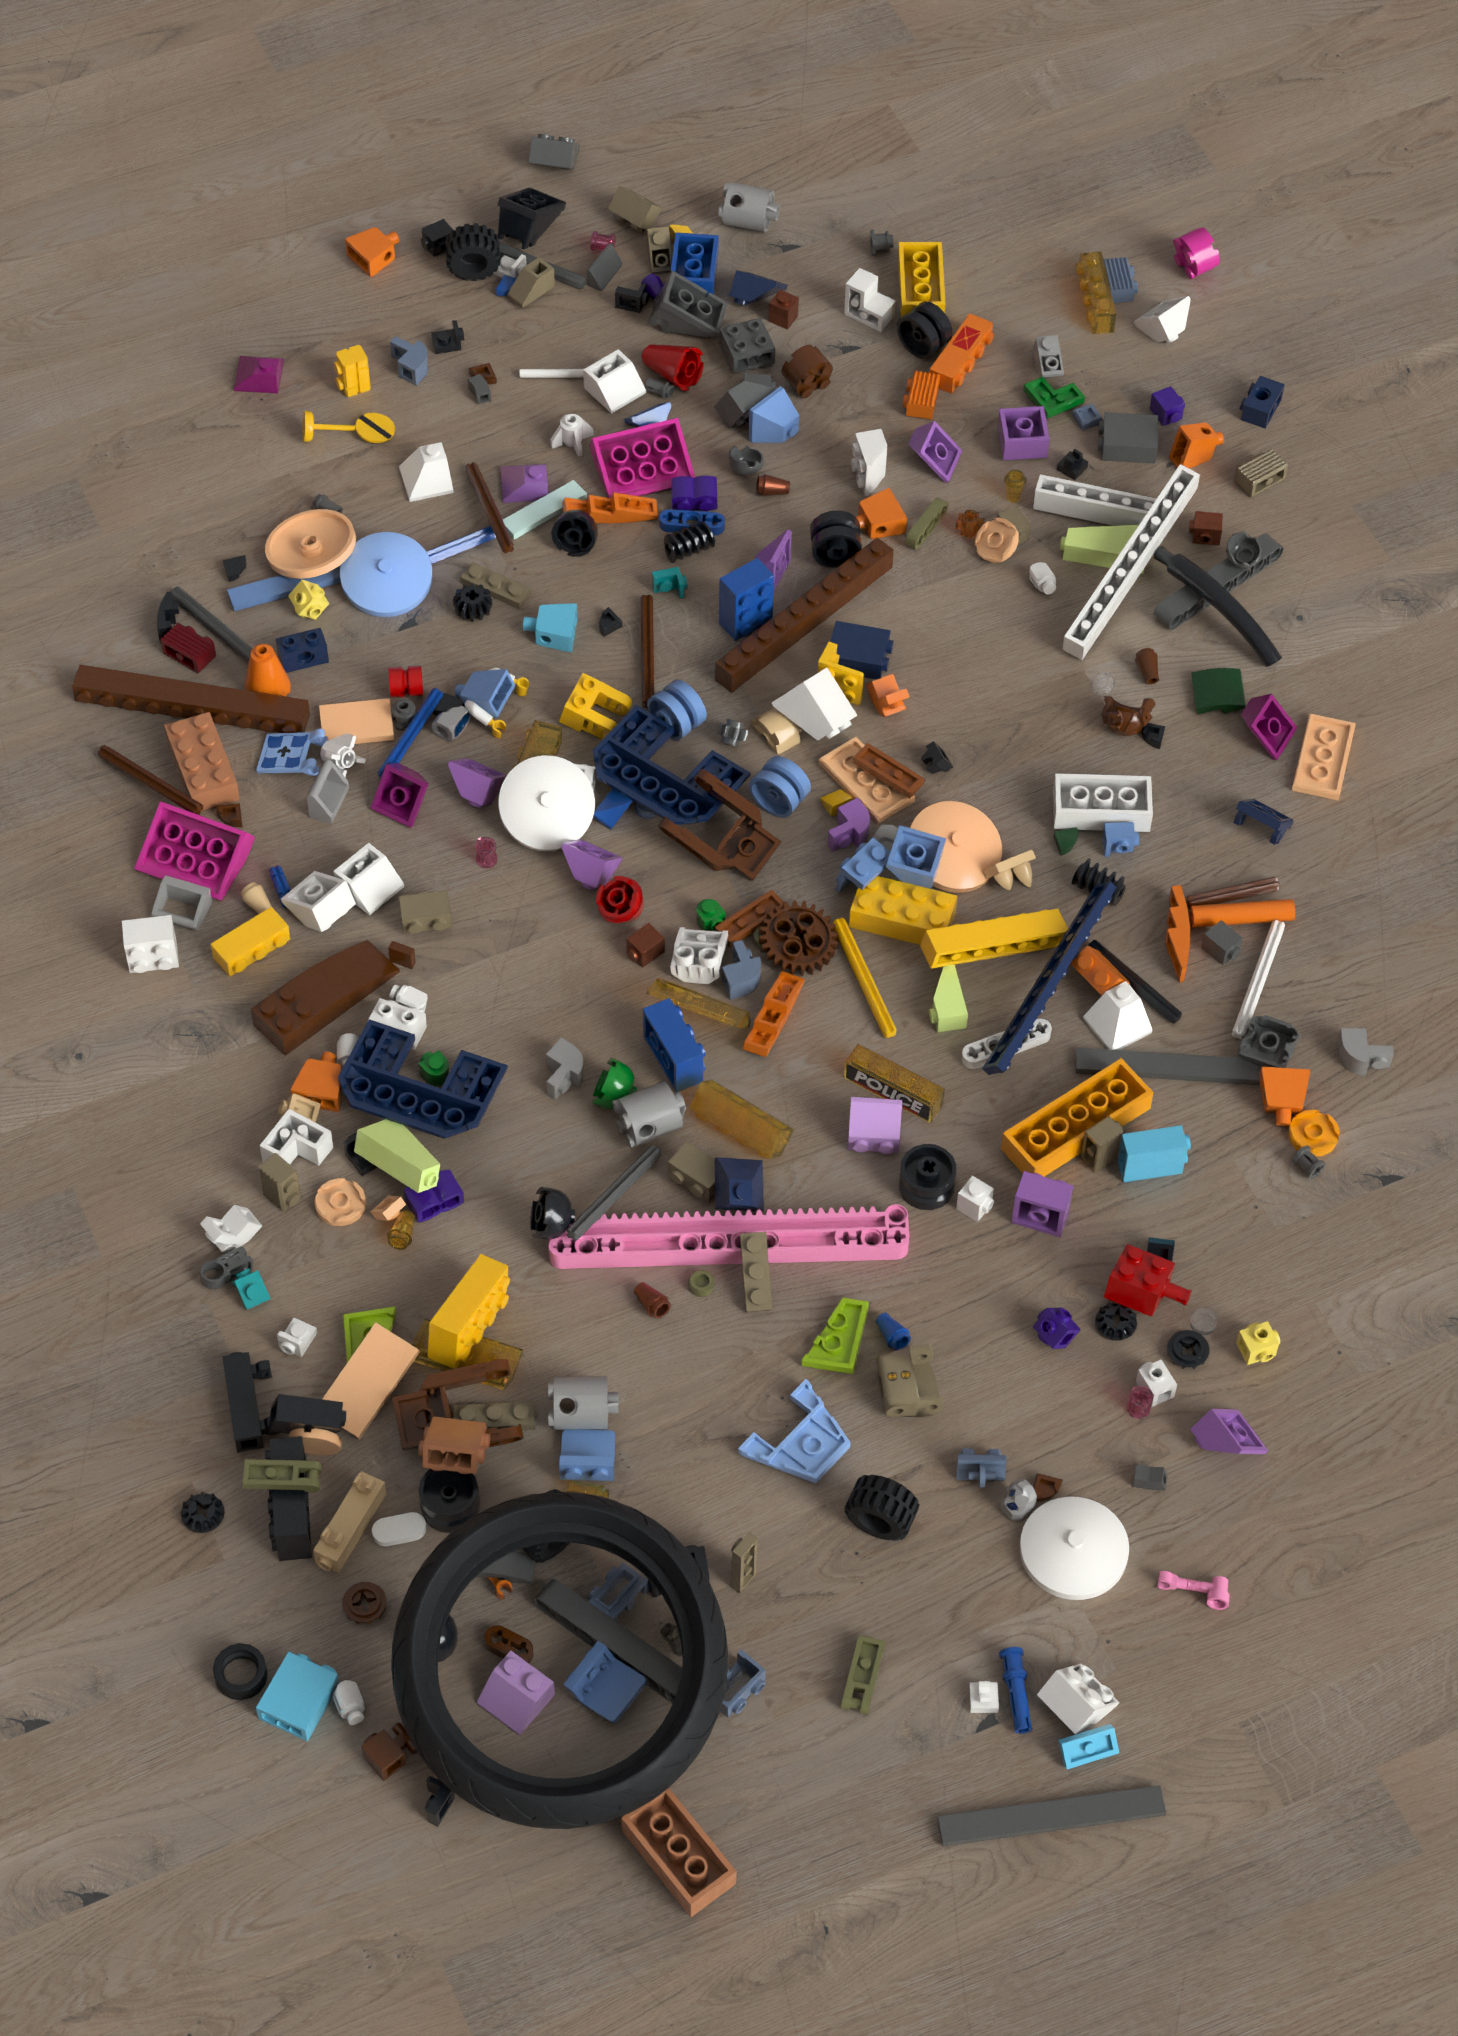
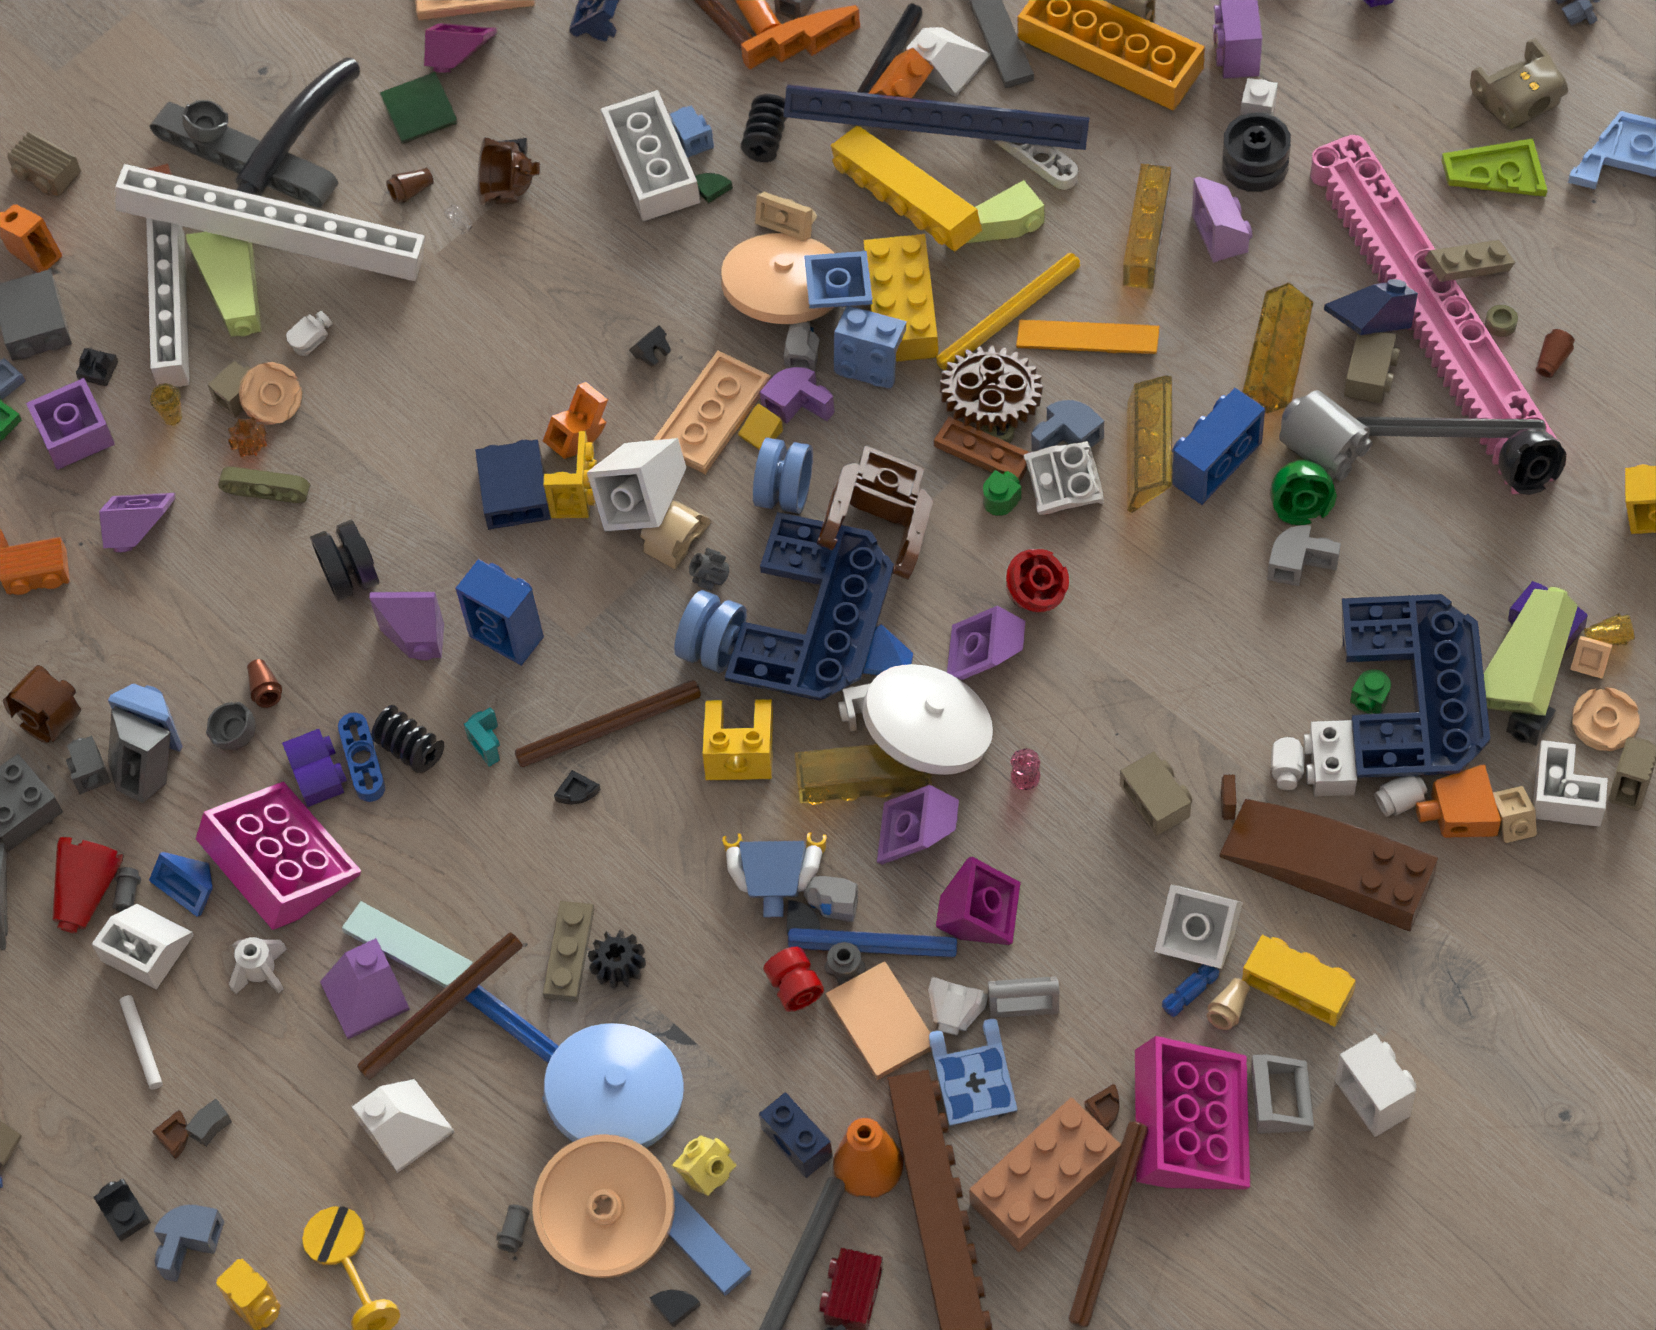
camera: 105 degrees left, 5 degrees up
white slope [333,843,404,916] -> none
medium azure torso [523,603,578,652] -> none
black cylinder [551,510,598,557] -> none
orange slope [562,492,658,524] -> none
copper brick [626,923,665,968] -> none
reddish brown brick [715,537,894,693] -> none
orange slope [743,971,805,1057] -> none
white slope [851,429,887,497] -> none
dark orange plate [853,743,924,799] -> none
orange torso [855,488,907,539] -> none
blue cone [875,1313,911,1351] -> none
none -> light orange piece [1016,320,1160,354]

